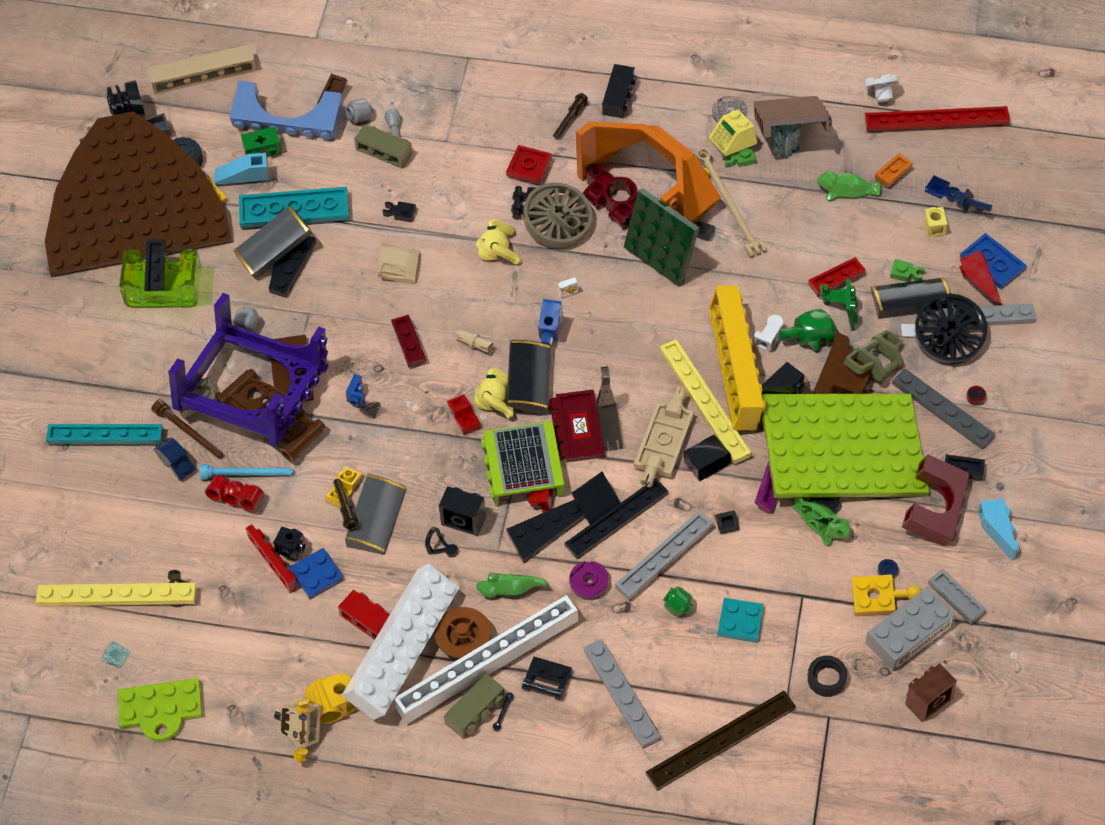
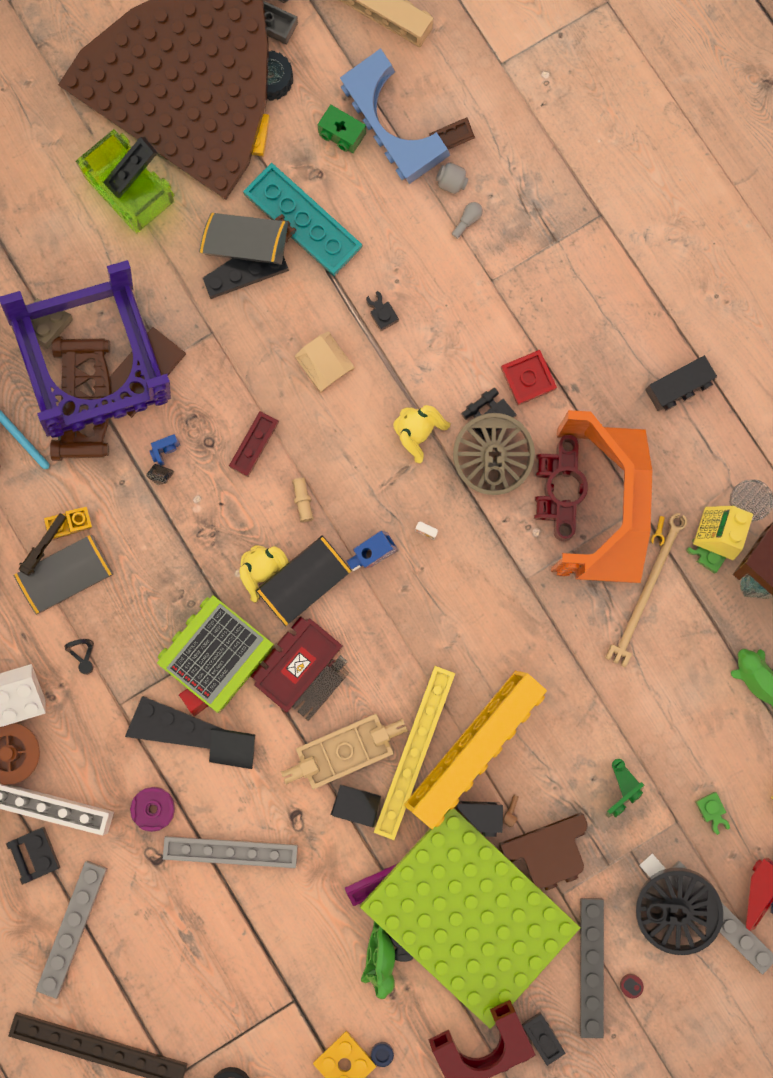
camera: 45 degrees right, 25 degrees up
reddish brown piece [151,399,223,458] -> none
medium azure slope [215,153,269,185] -> none
light grey head [232,306,260,332] -> none
olive brick [354,124,413,169] -> none
black brick [439,486,486,537] -> none
red slope [447,394,481,435] -> none
bright green animal [476,572,547,598] -> none
dark brown pin [553,93,588,139] -> none
black tile [565,478,668,559] -> none
dark green plate [623,188,700,286] -> none
green head [663,586,693,616] -> none
pearl dark grey slope [696,221,715,241] -> none
pearl dark grey slope [714,510,739,534] -> none
teal plate [717,598,764,643] -> none
white leg [753,315,783,353] -> none
green piece [779,309,837,351] -> none
red plate [808,257,866,297] -> none
olive bar [844,330,904,381] -> none
black slope [871,278,952,319] -> none

